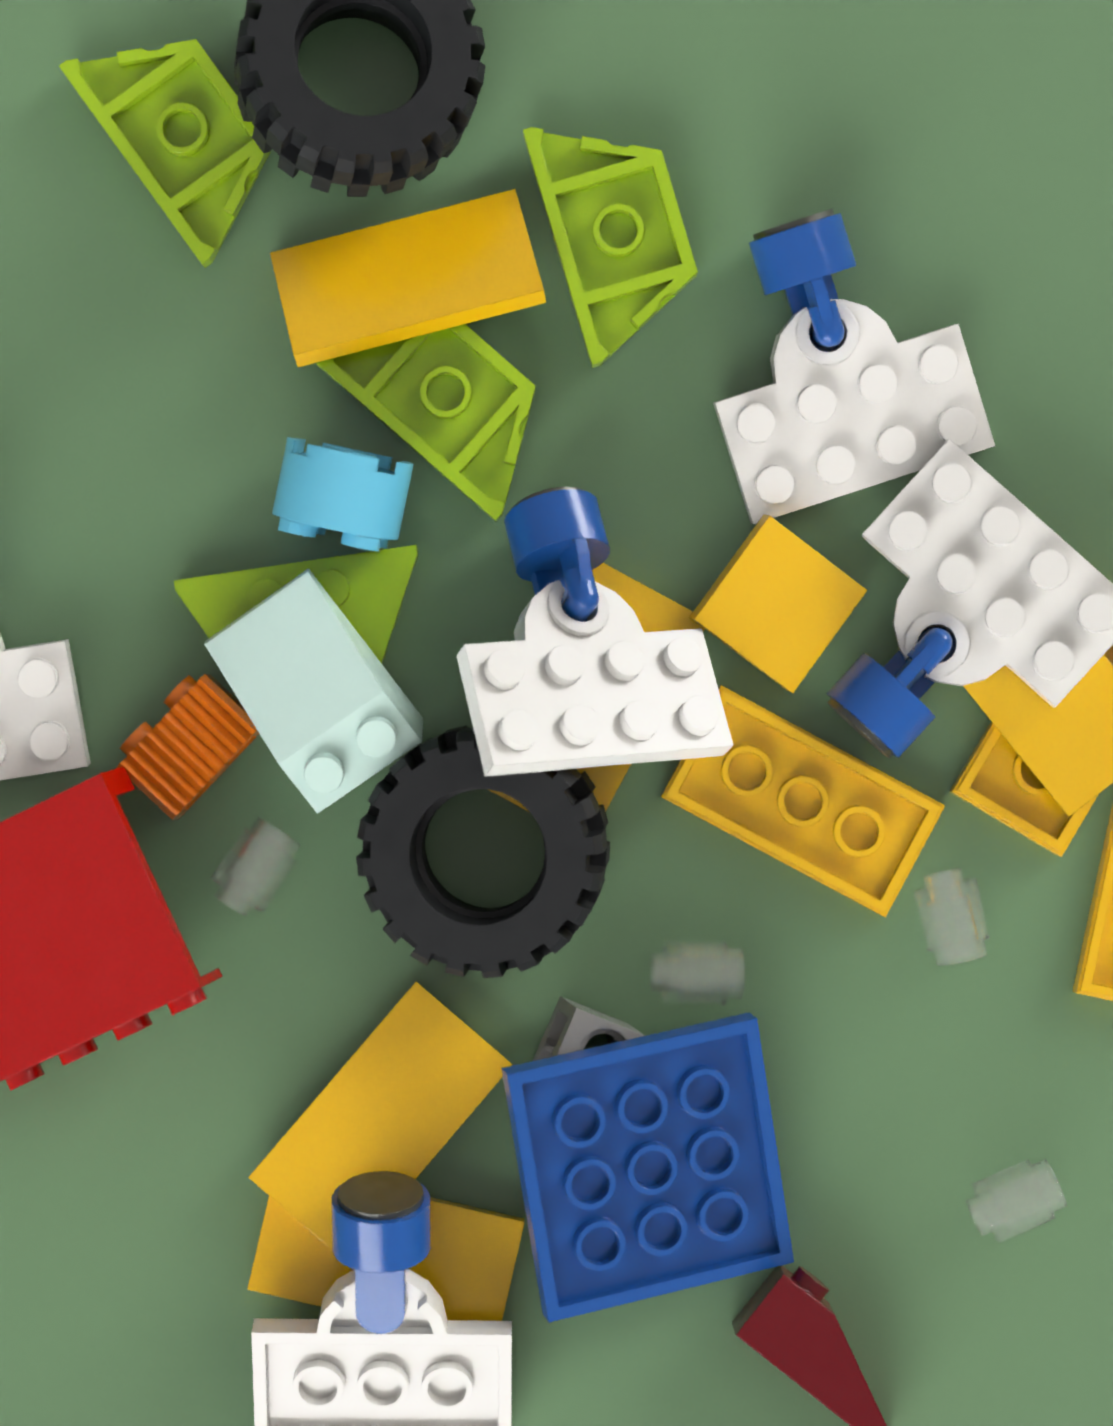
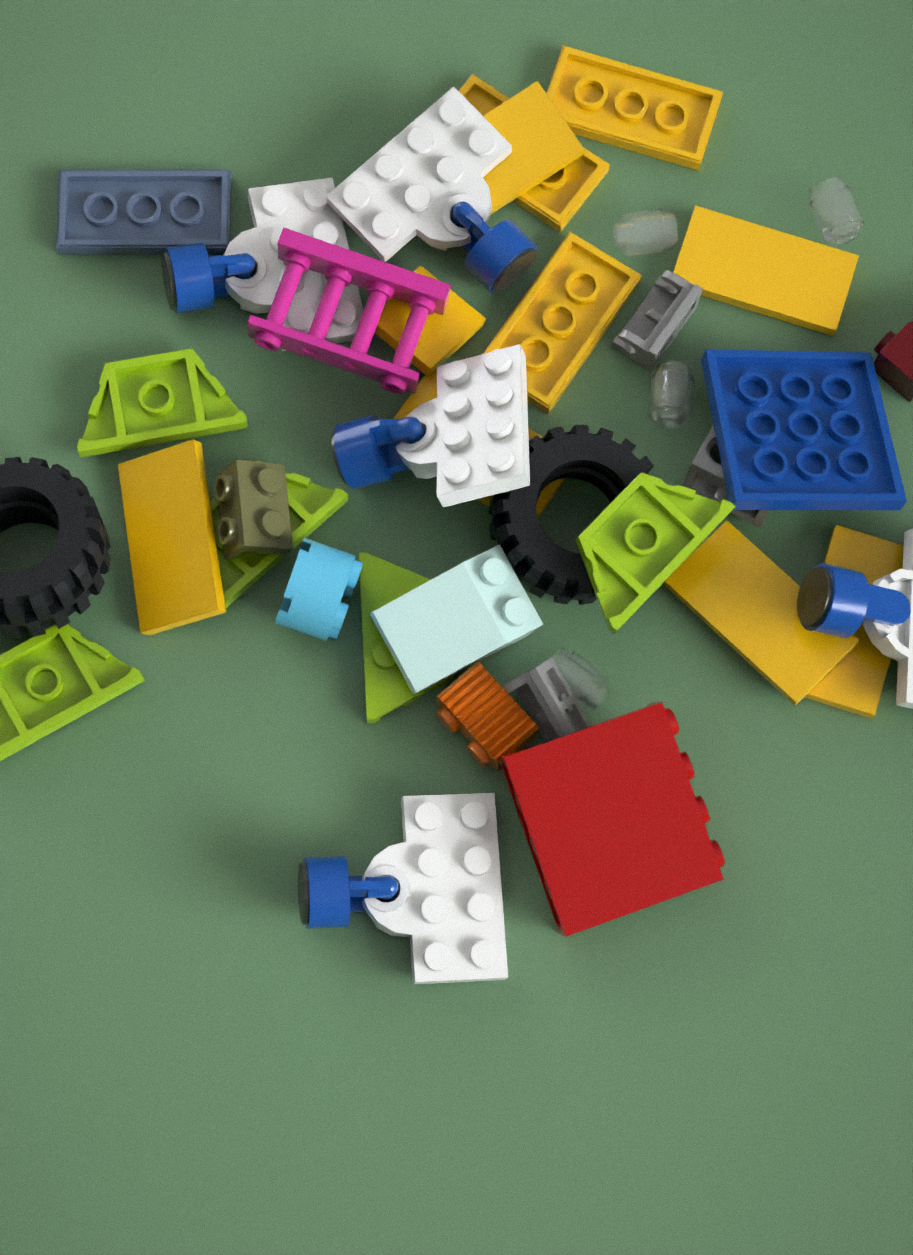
camera: 90 degrees left, 15 degrees down
none -> sand blue tile [56,170,232,254]
none -> olive bracket [214,460,293,559]
none -> dark pink fence [247,227,451,394]
none -> light grey hinge [504,657,592,742]
none -> lime wing [575,472,736,634]
none -> light grey hinge [611,270,703,372]
none -> yellow tile [673,205,859,337]

